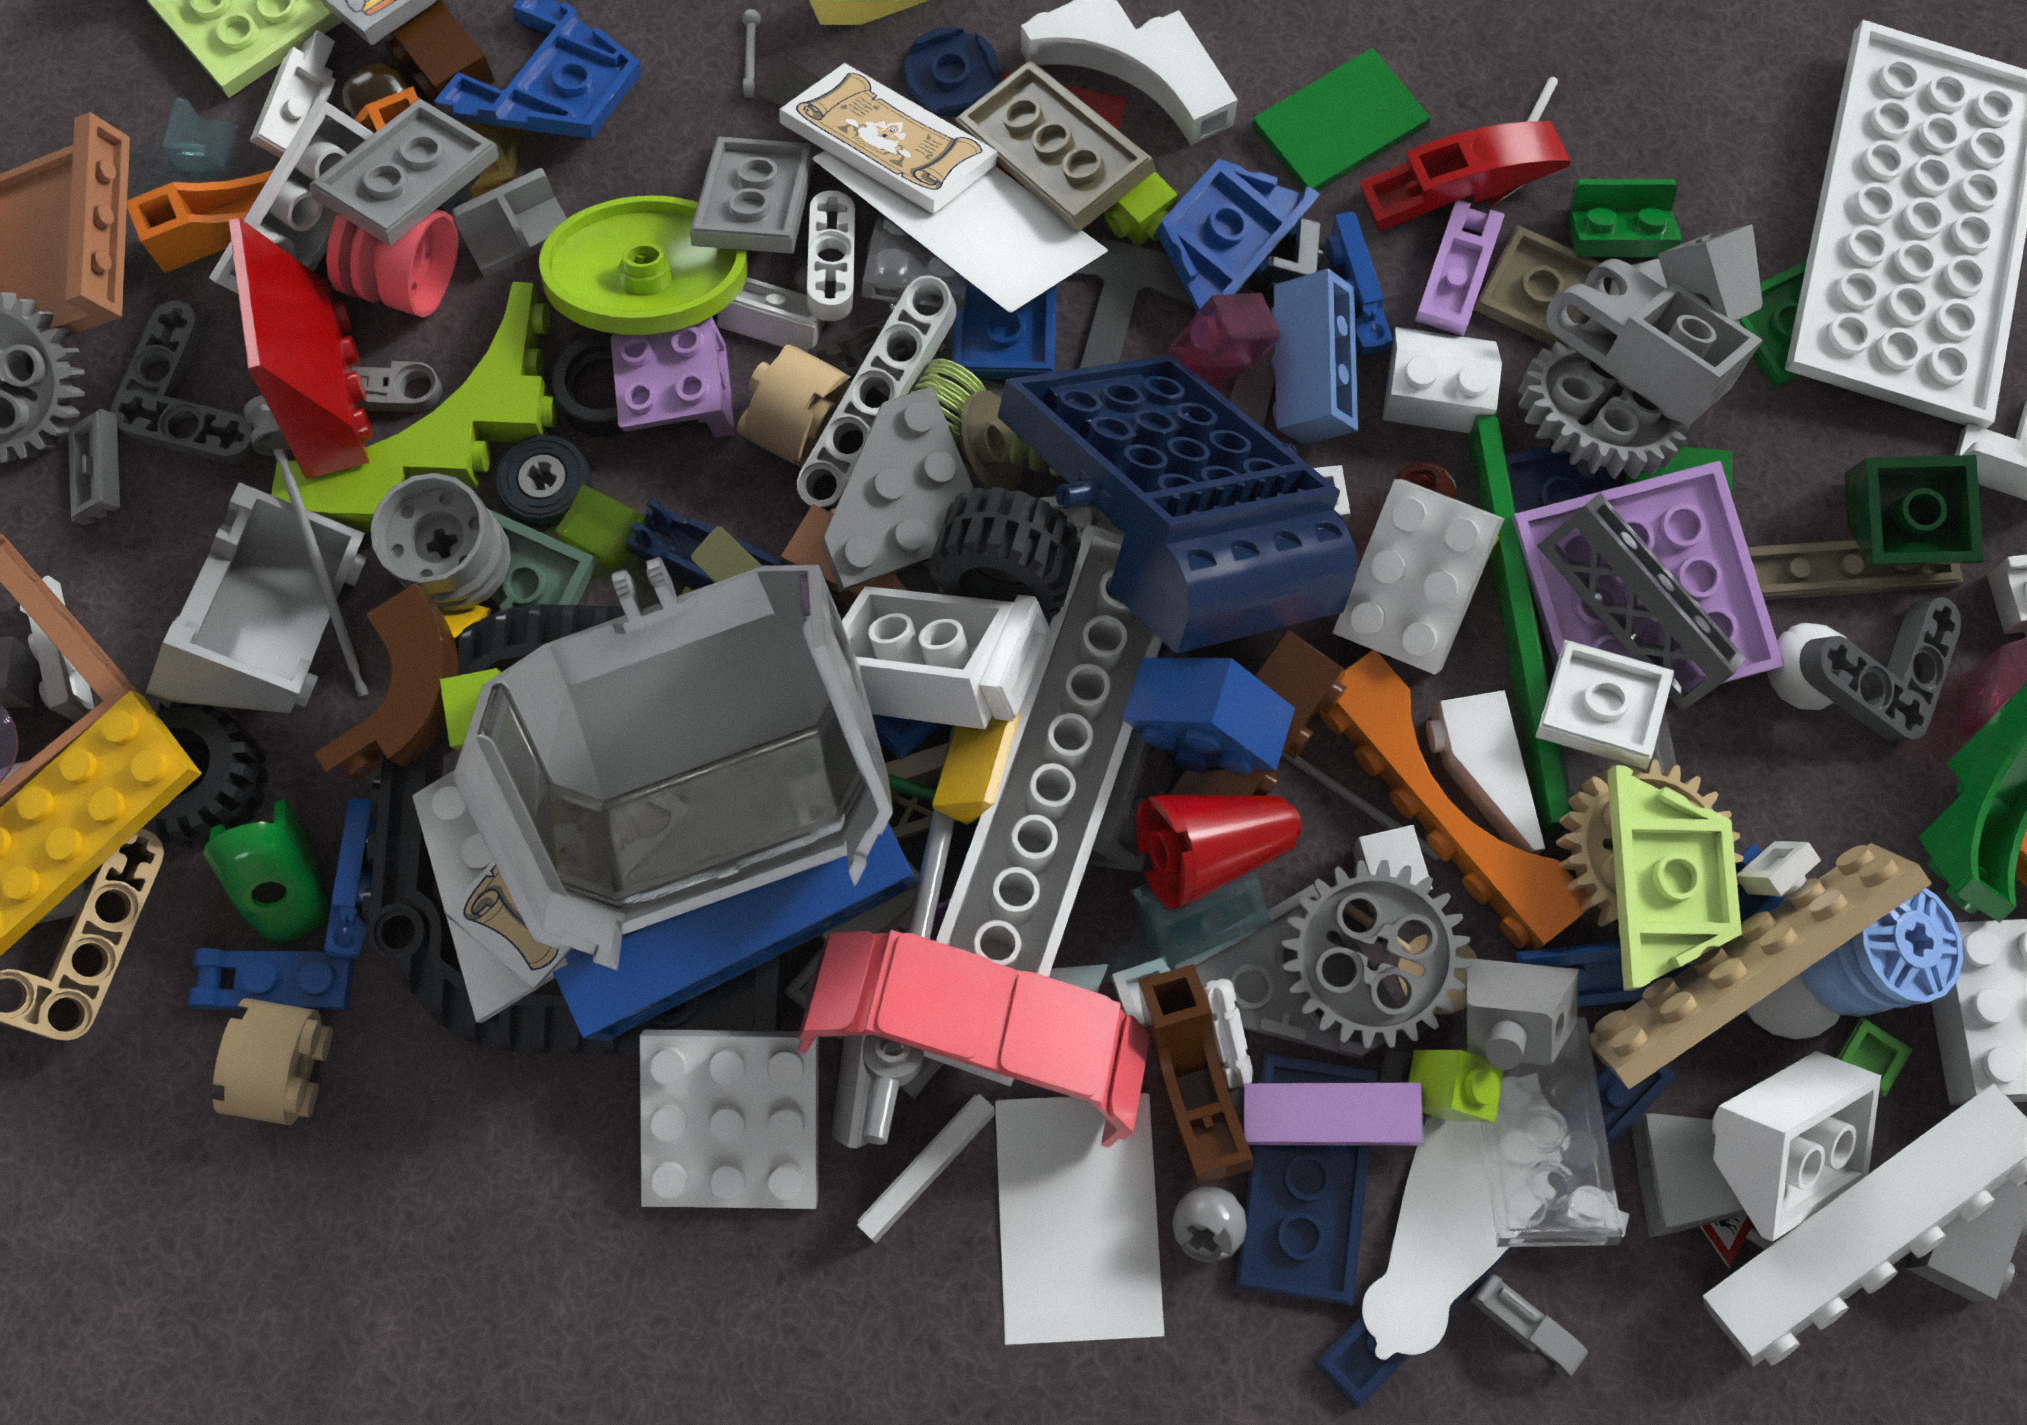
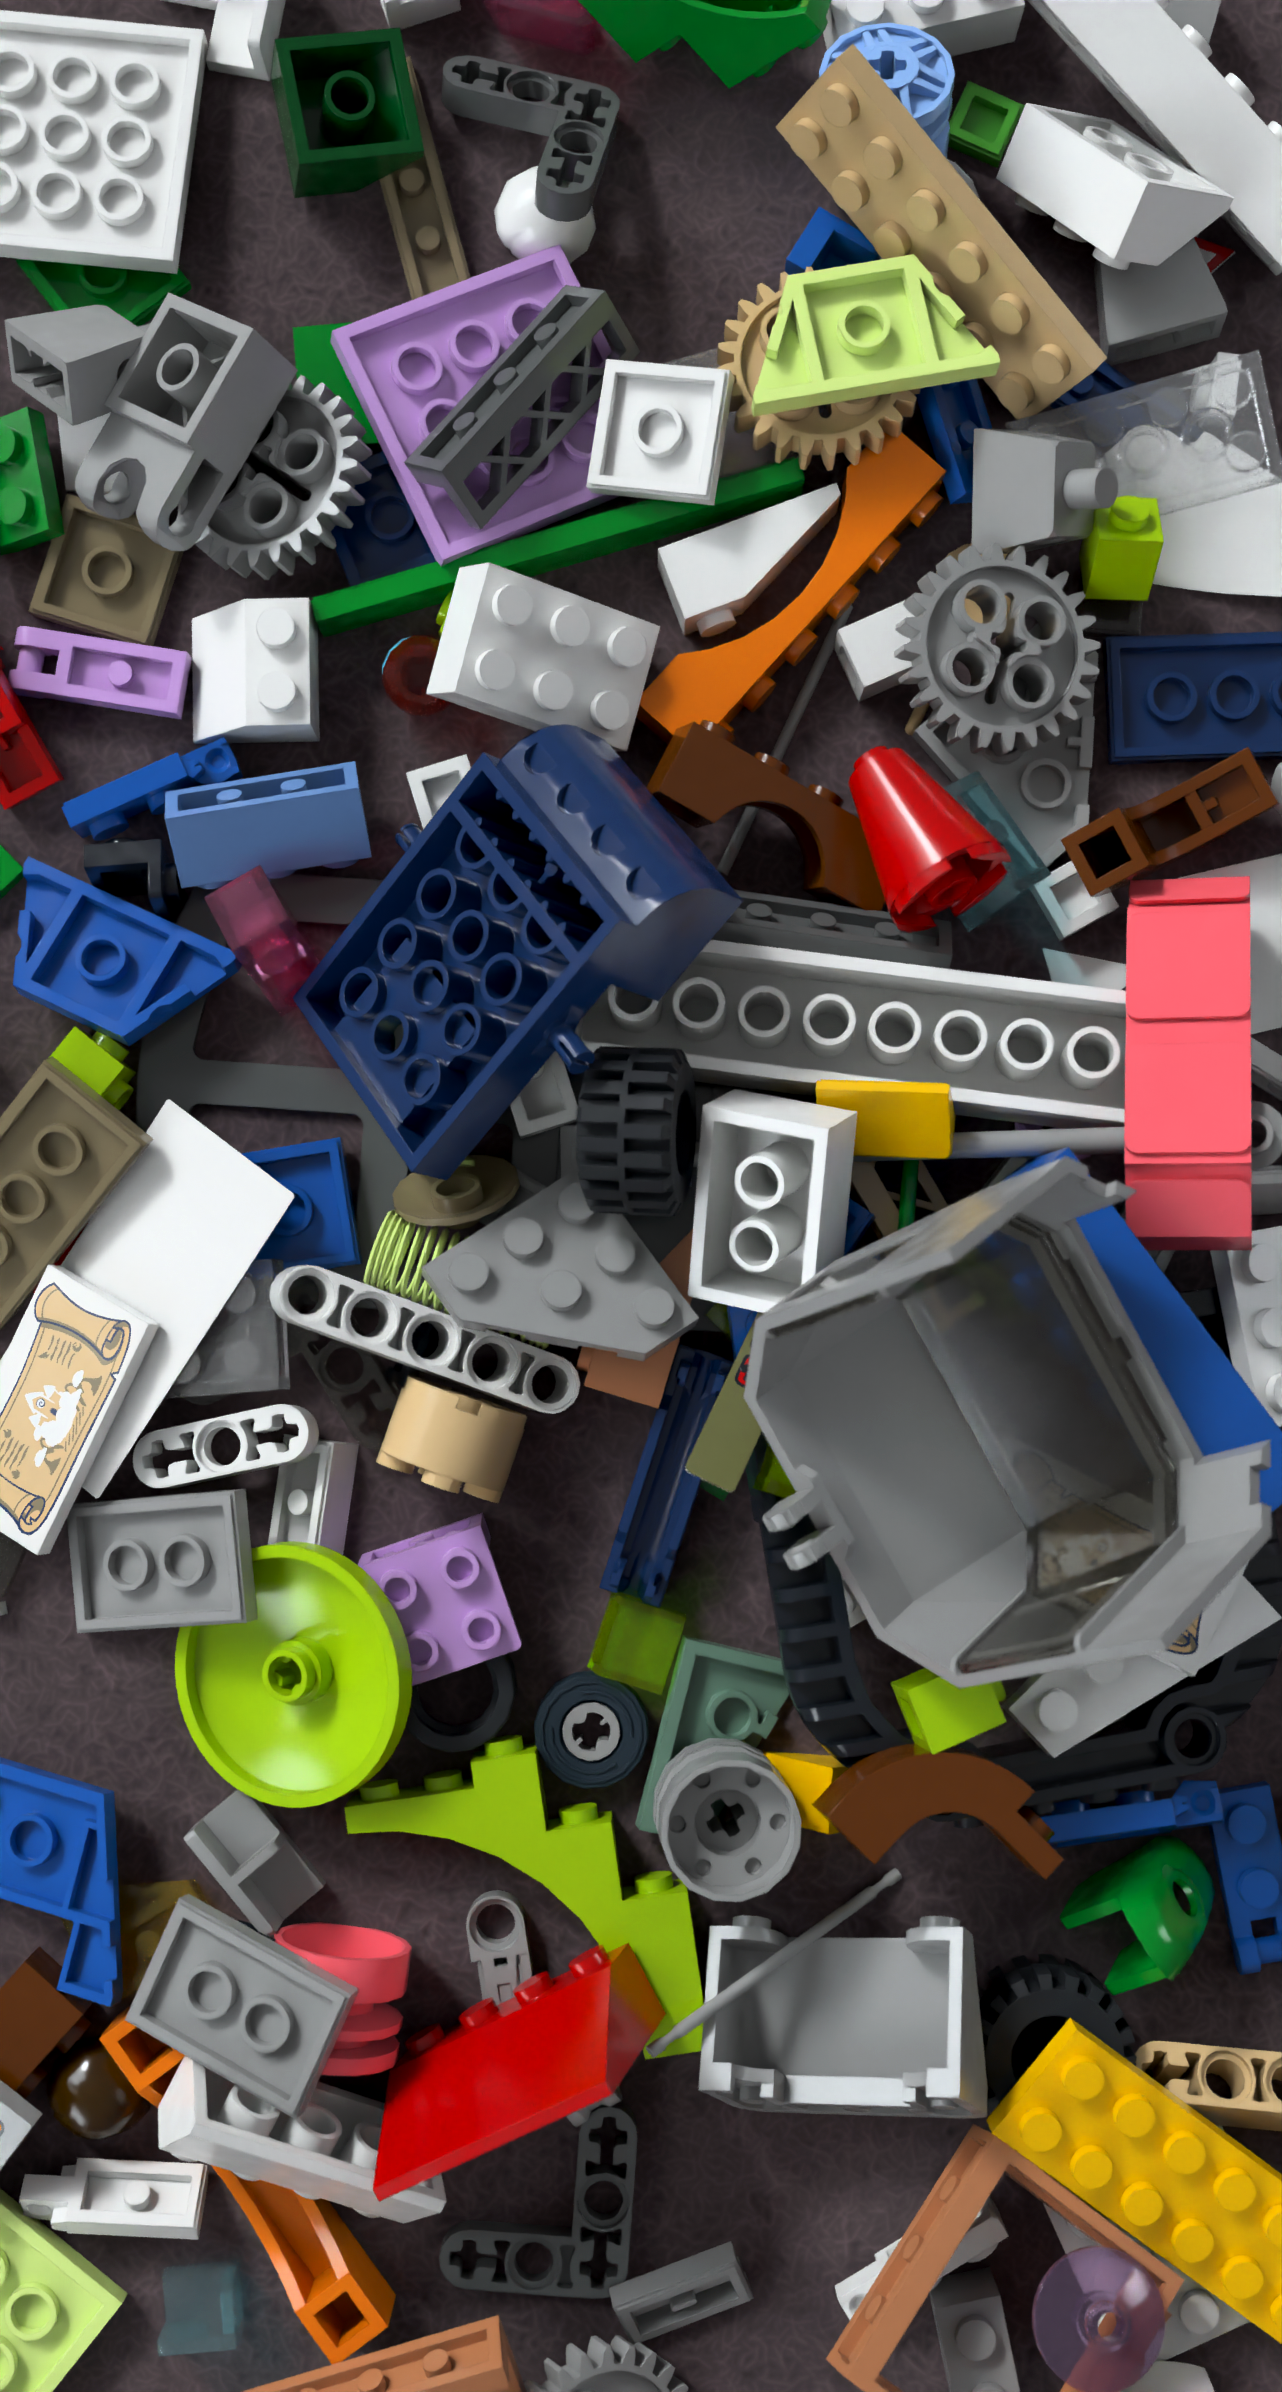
camera: 105 degrees left, 15 degrees up
white tile [979,595,1051,721] -> none
blue piece [1122,658,1295,775] -> none
white axle [1203,978,1253,1089] -> none
lavender tile [1244,1083,1424,1146] -> none
white plate [1736,841,1821,897] -> none

